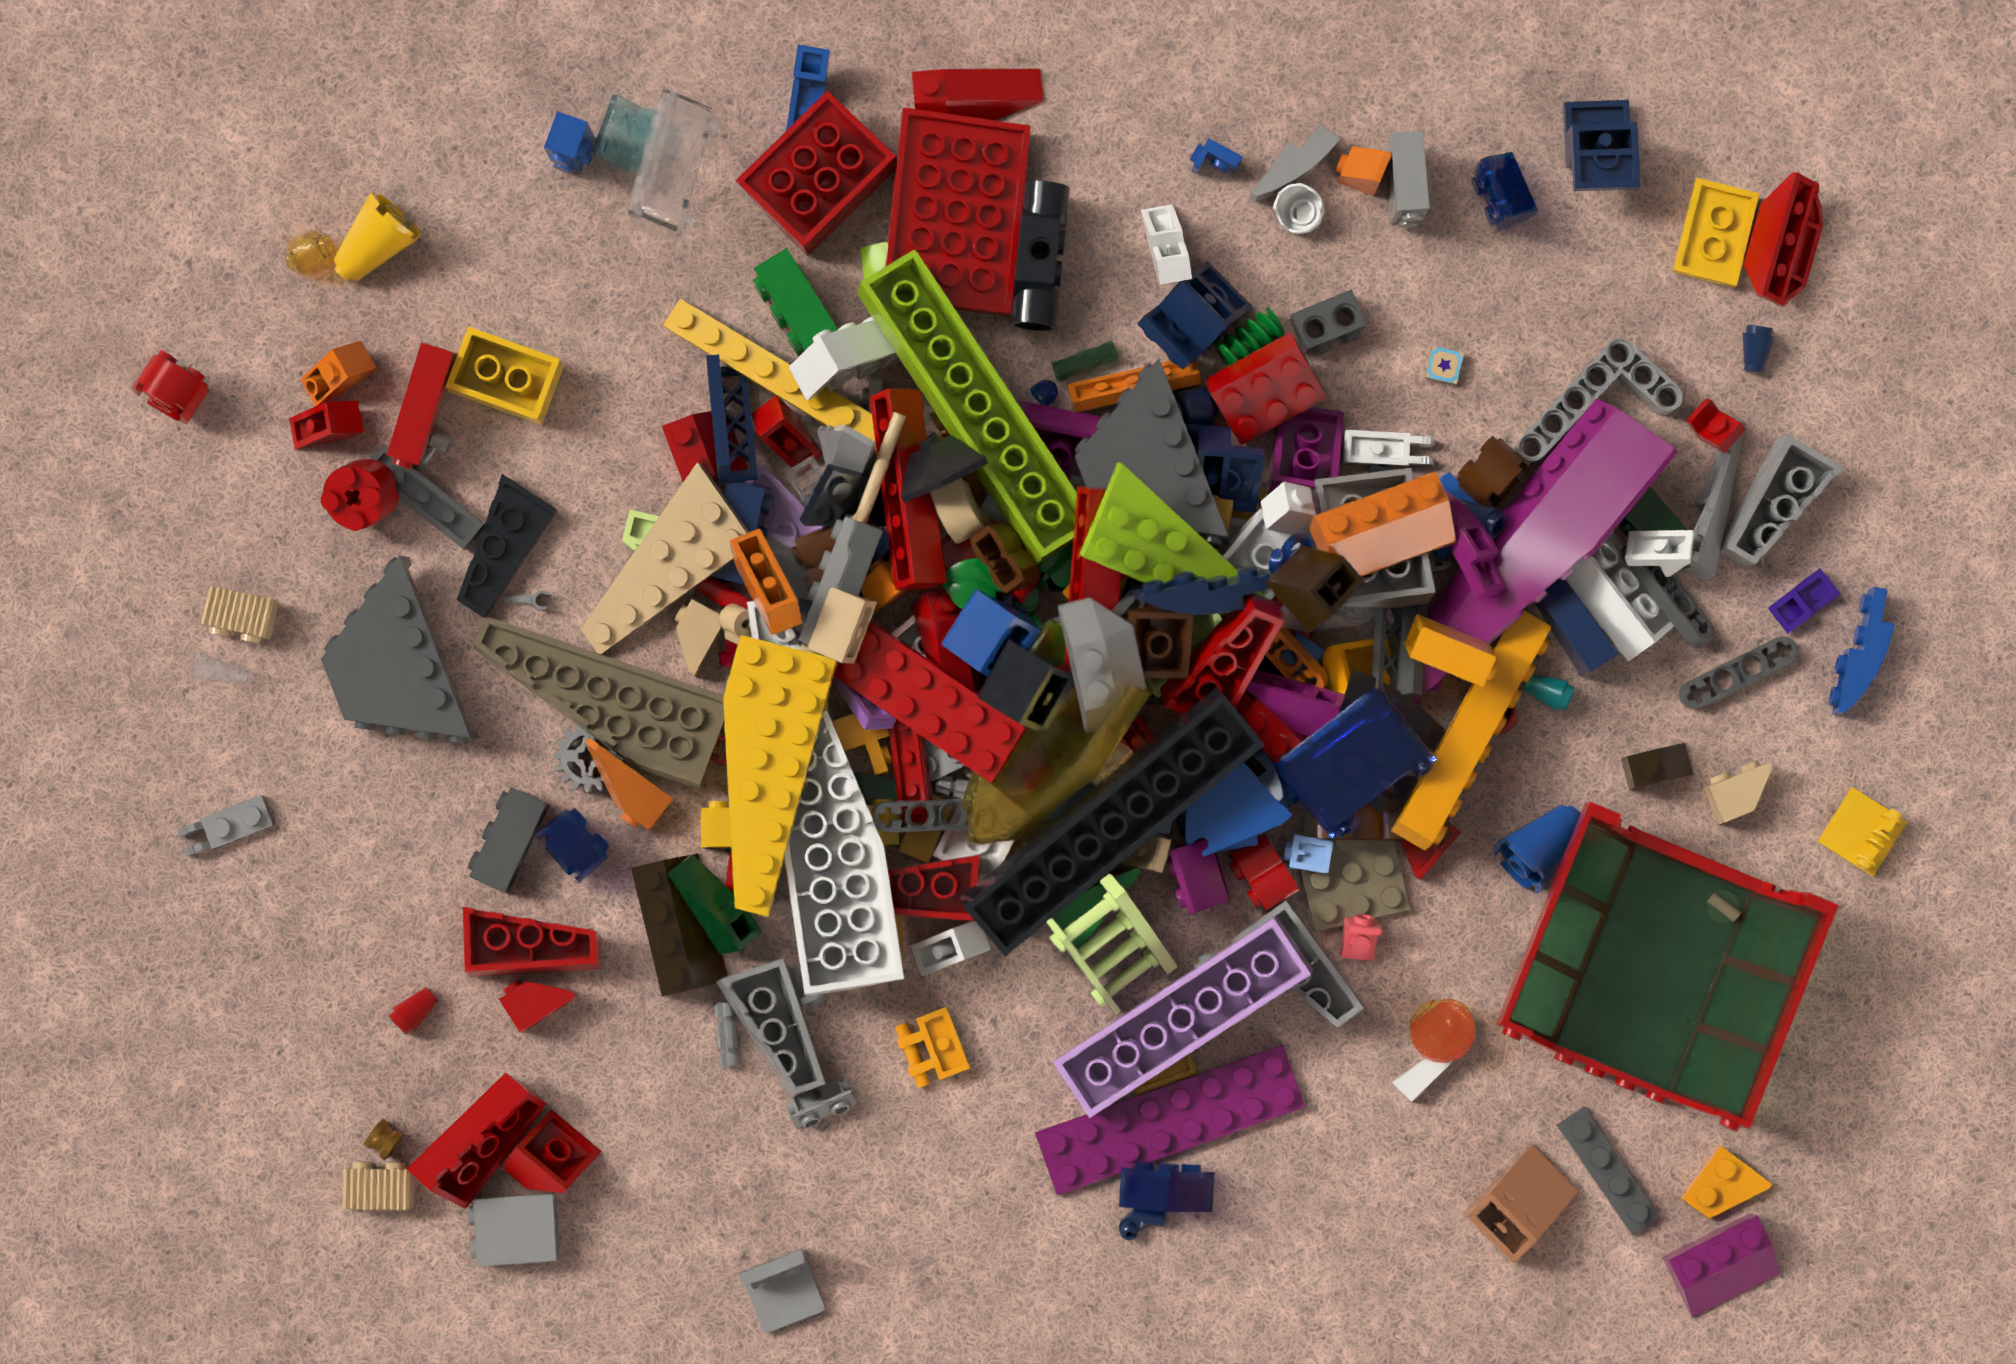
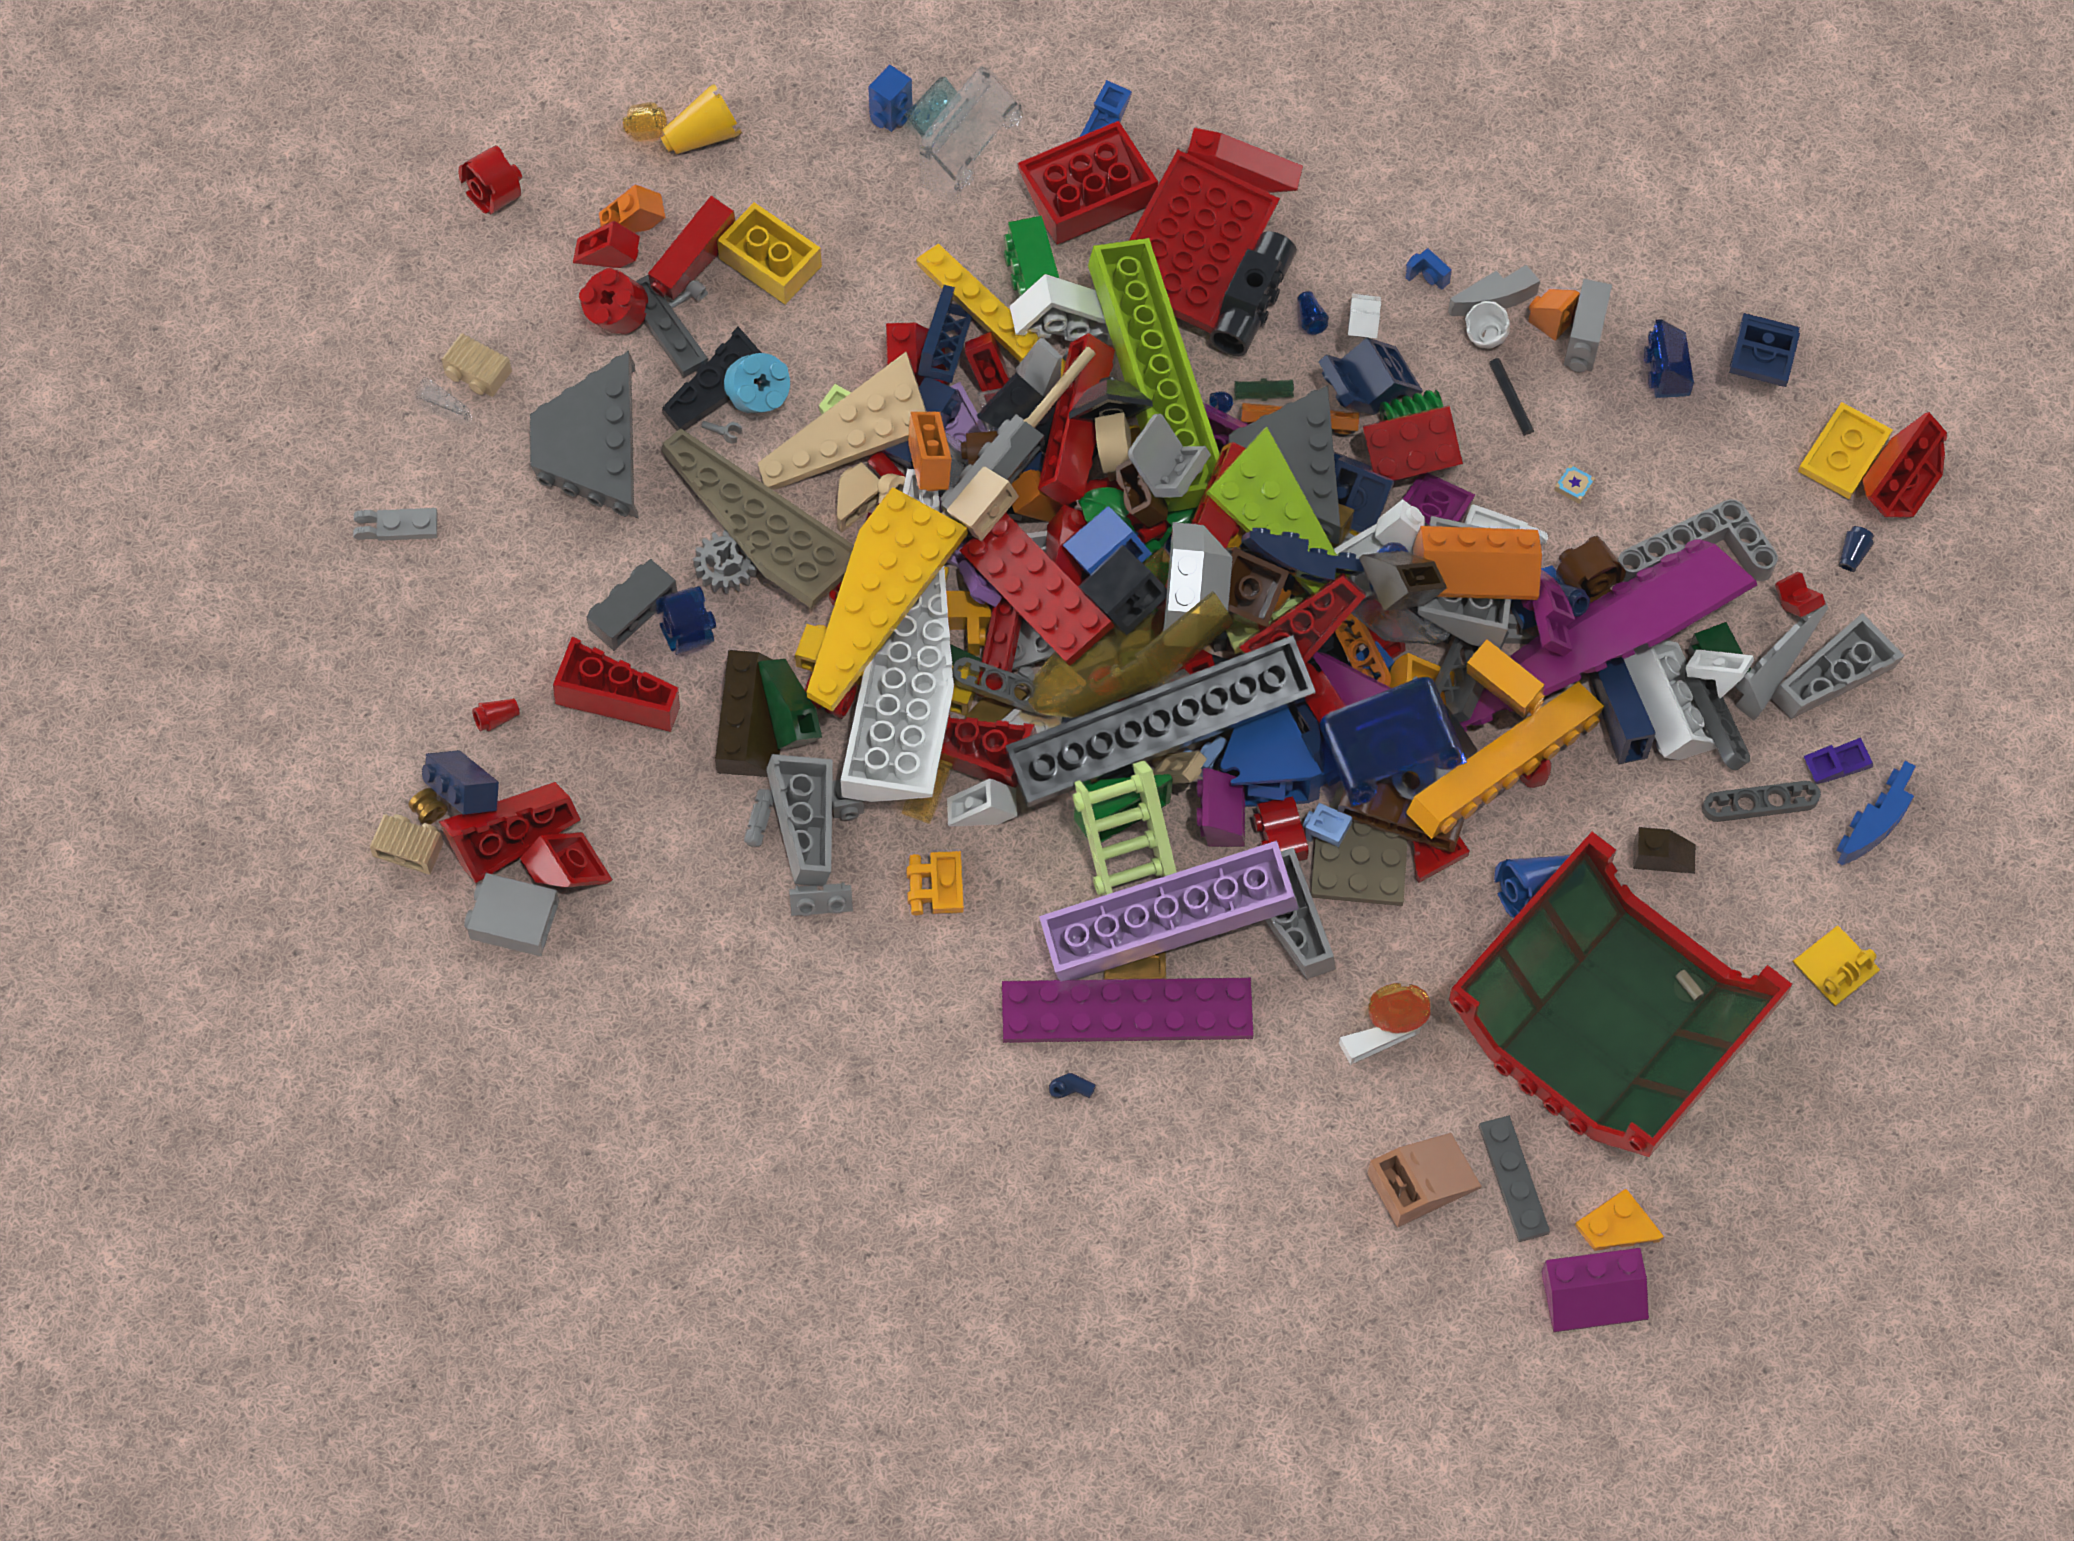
camera: 20 degrees right, 20 degrees down
red slope [499,979,579,1033] -> none
orange slope [585,737,673,830] -> none
light grey bracket [739,1248,825,1334] -> none
clear blue brick [1119,1161,1214,1212] -> none
dark blue head [1174,387,1219,426] -> none
dark grey brick [1290,289,1367,356] -> none
coral bracket [1339,913,1382,961] -> none
teal cone [1524,674,1575,711] -> none
tan slope [1704,760,1772,824] -> none
none -> dark blue brick [422,750,499,814]
none -> medium azure brick [724,353,790,414]
none -> light grey bracket [1128,414,1211,497]
none -> clear blue cone [1297,291,1329,335]
none -> black bar [1489,358,1534,436]

